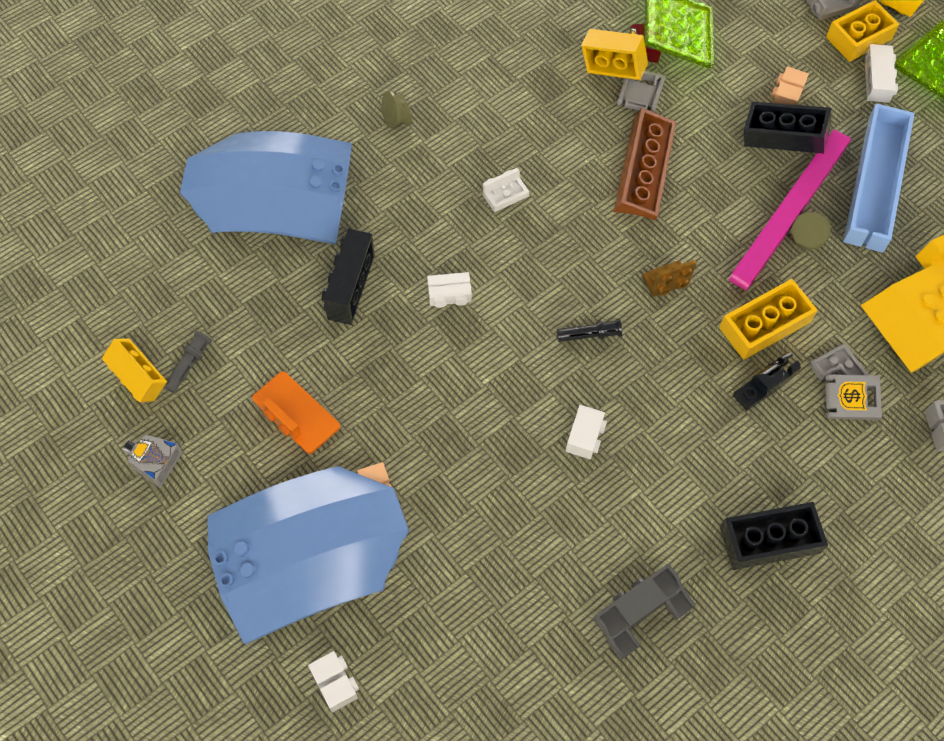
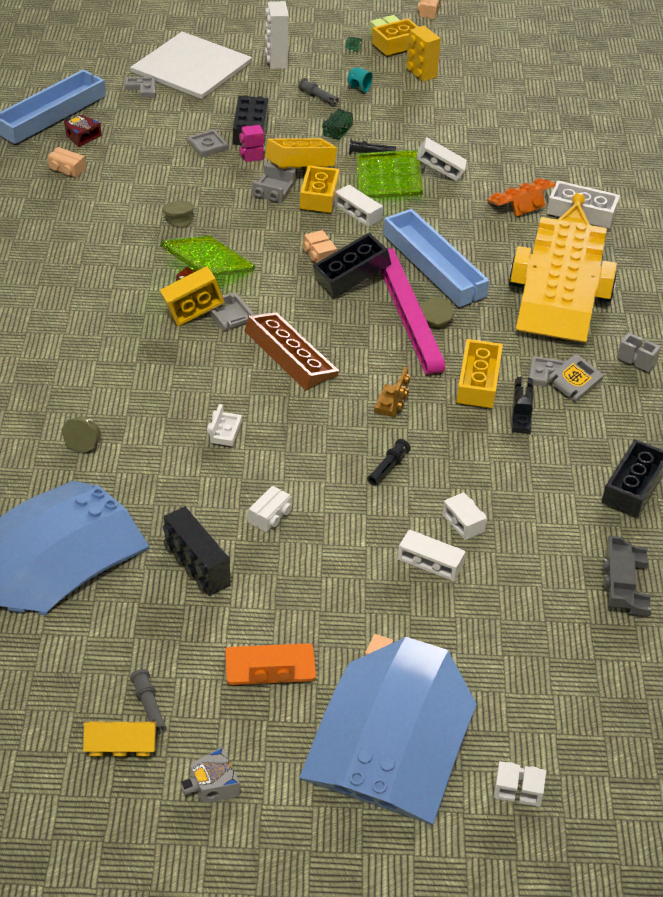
camera: 50 degrees left, 20 degrees down
none -> white brick [398,530,466,581]

